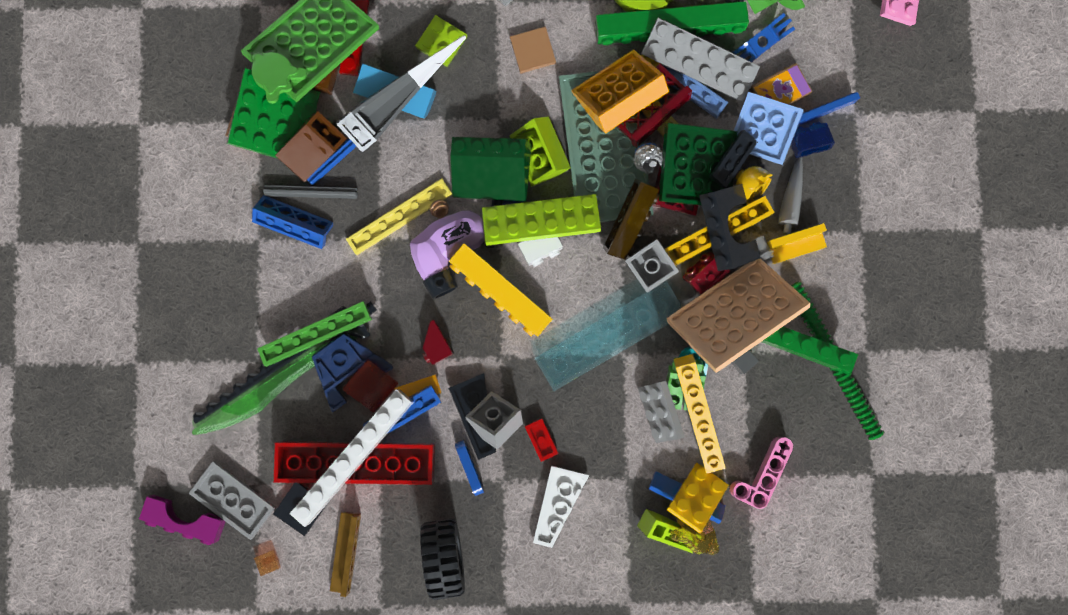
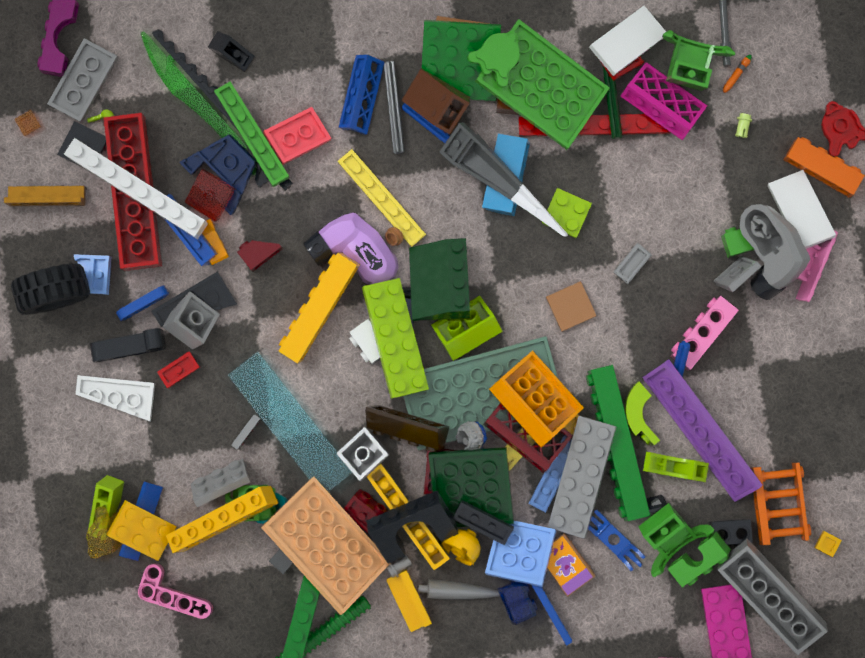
camera: 85 degrees right, 0 degrees up
none -> light blue wing [74,254,112,295]
none -> lime hand [87,110,114,123]
none -> black beam [89,328,166,363]
none -> black slope [208,31,255,72]
none -> light grey tile [232,415,262,450]
none -> coral plate [263,107,332,165]

